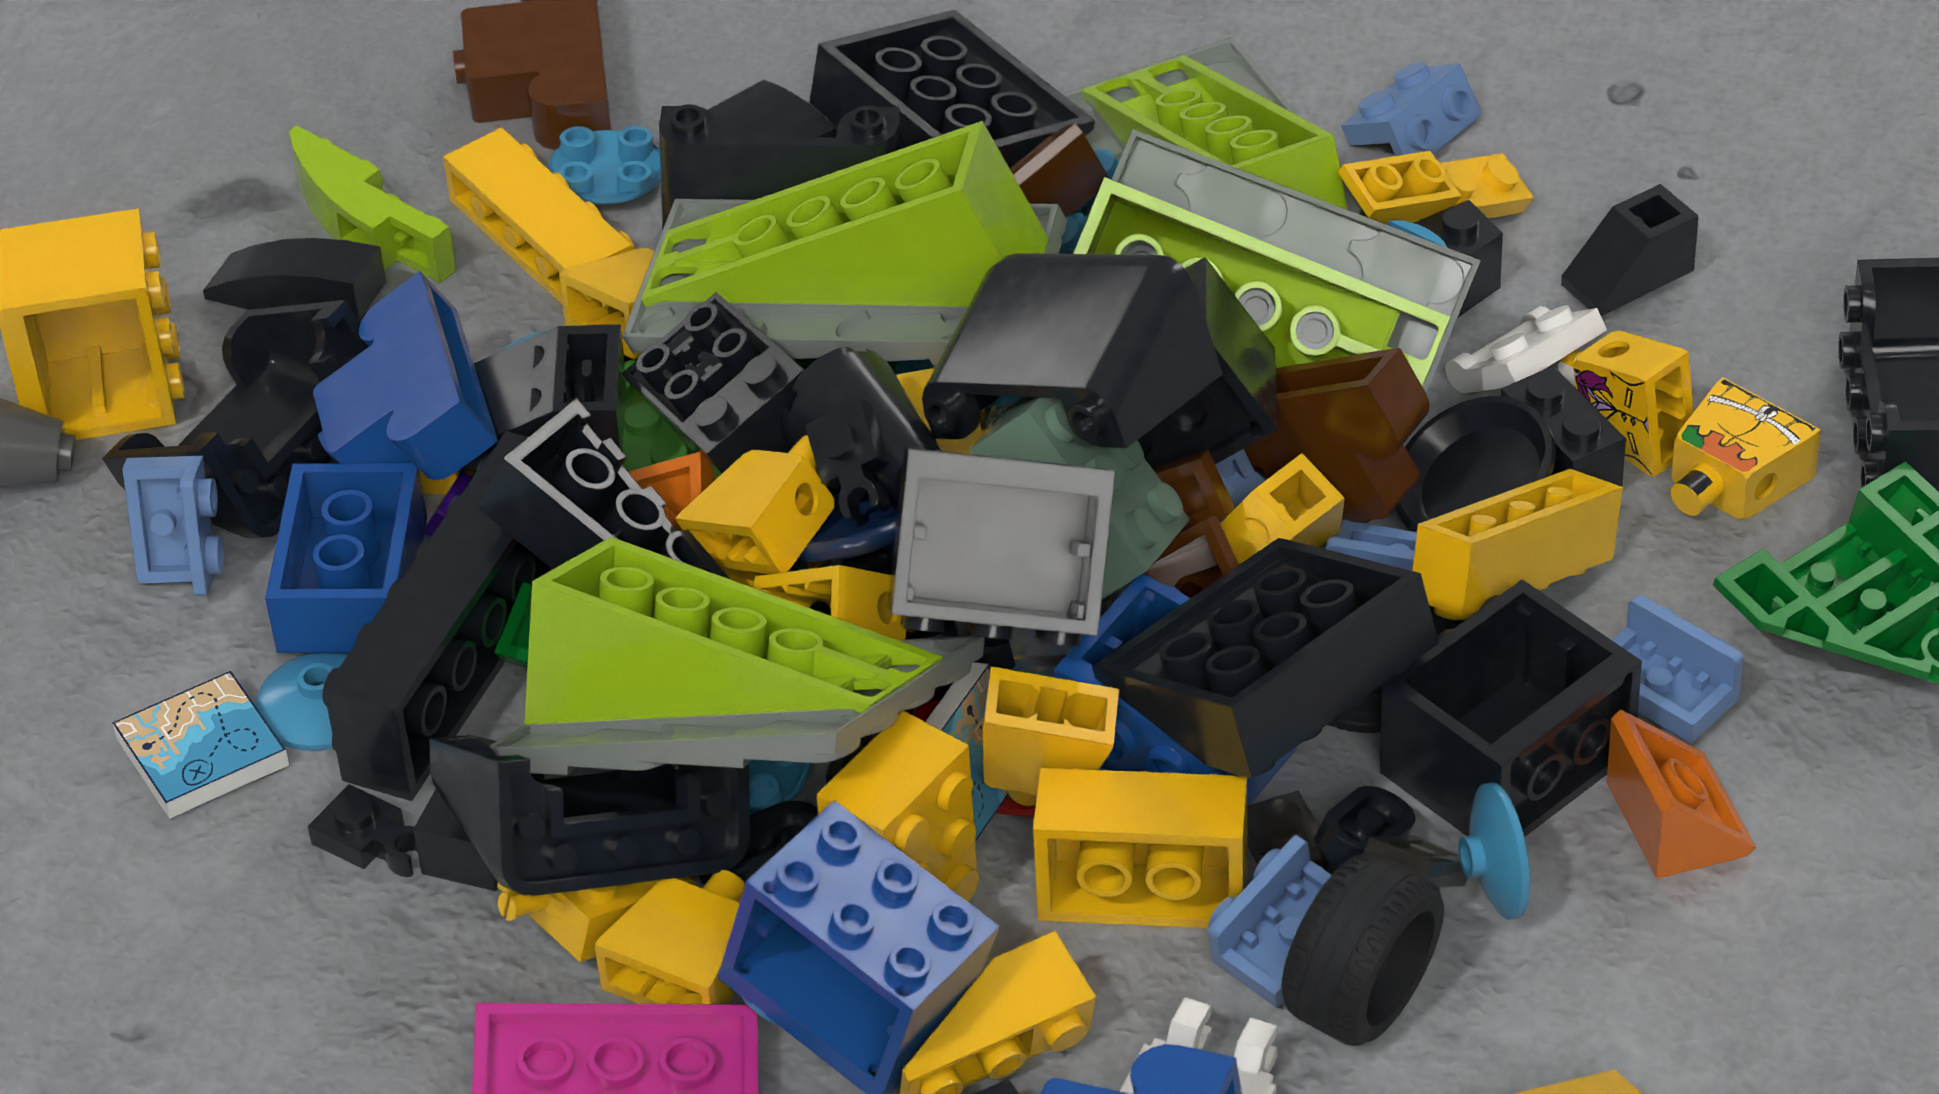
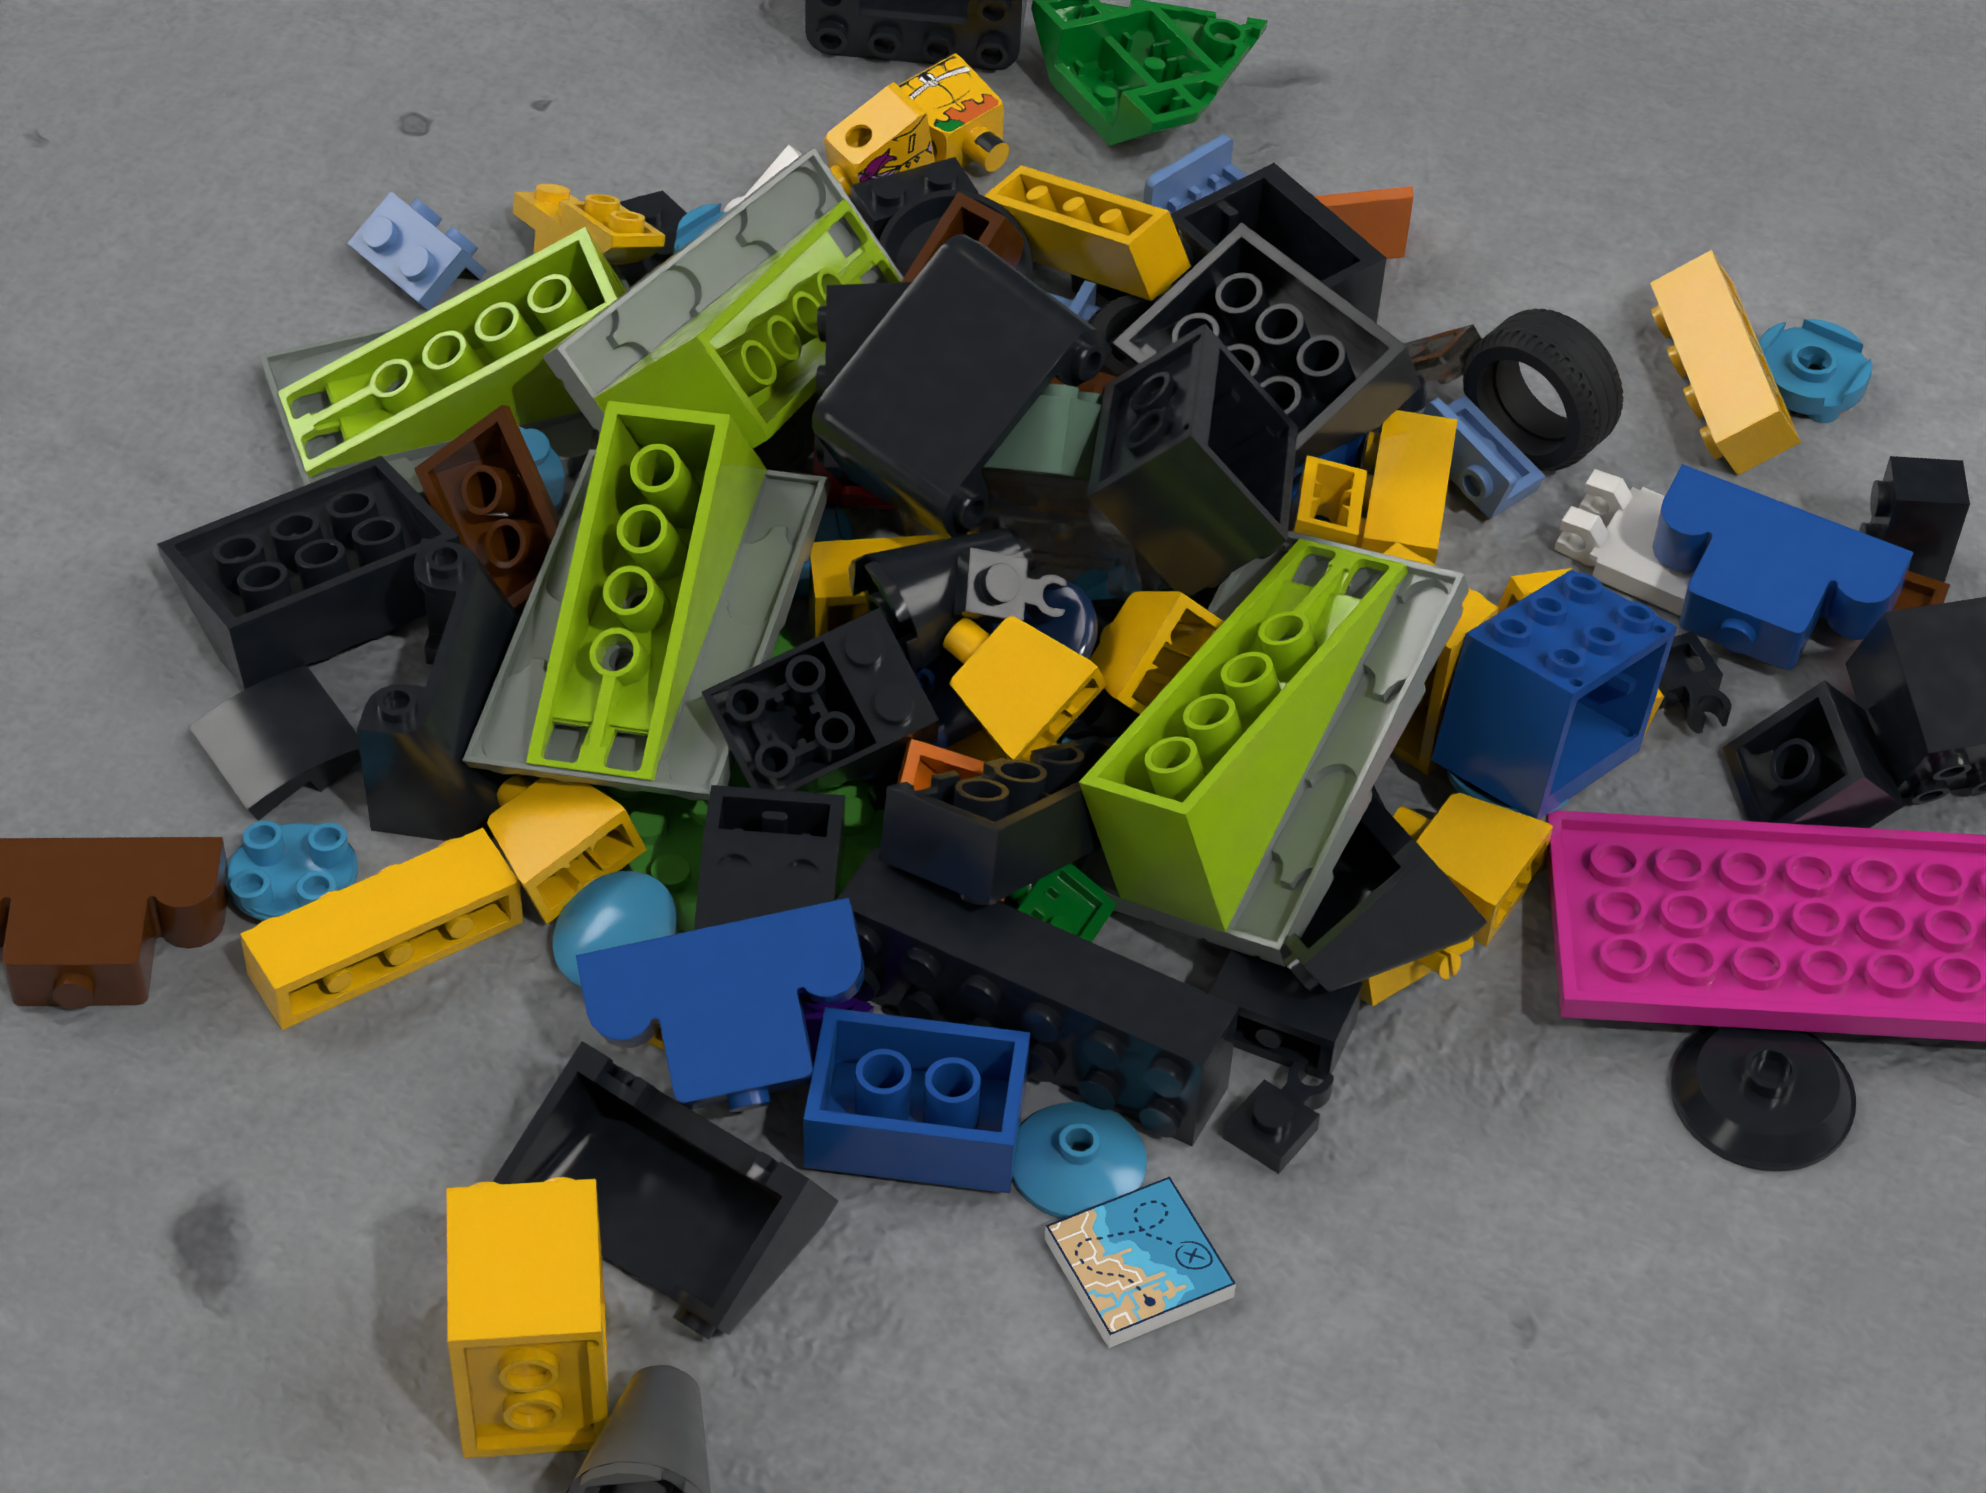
camera: 90 degrees left, 5 degrees up
medium blue bracket [122,456,225,596] -> none
black slope [203,238,387,320] -> none
lime slope [288,125,456,283] -> none
dark azure dish [1458,782,1530,920] -> none
black slope [1561,184,1699,316] -> none

